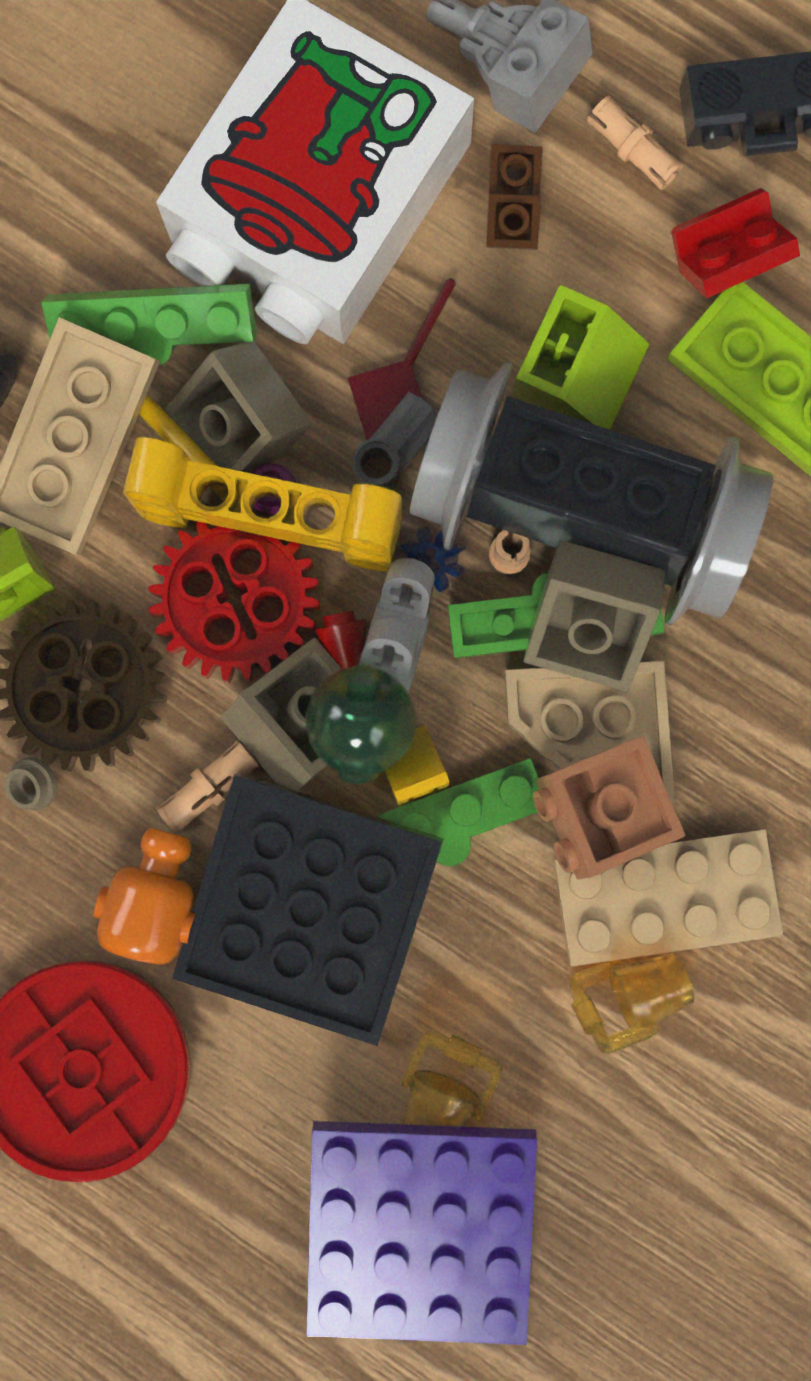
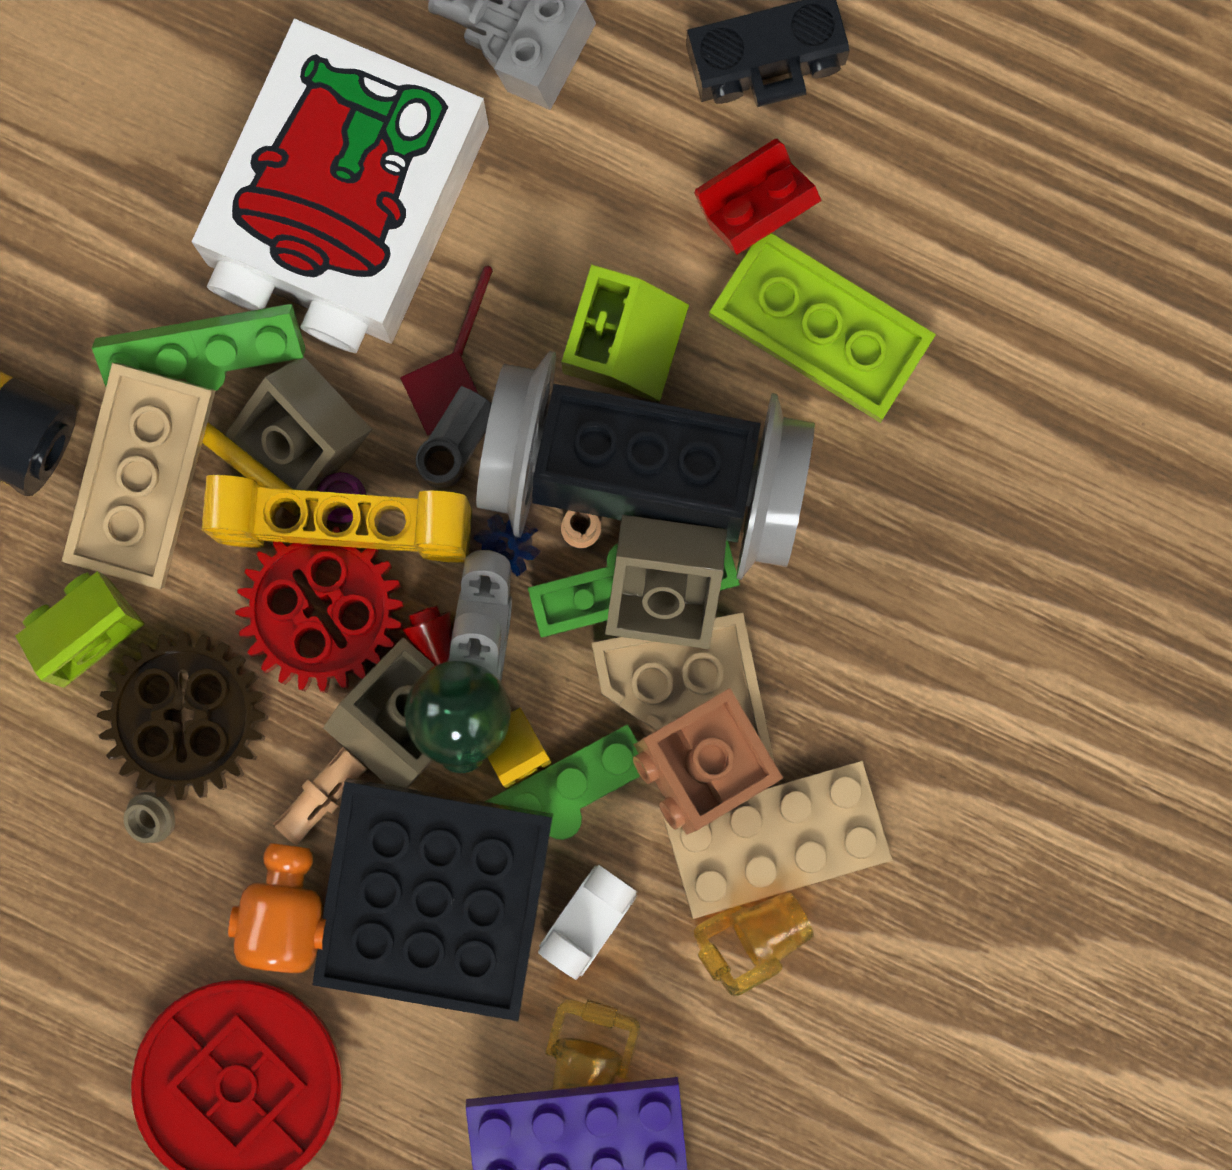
camera: 10 degrees left, 0 degrees up
reddish brown slope [486,144,543,250] -> none
light nougat pin [587,96,684,190] -> none
none -> white piece [538,864,638,980]

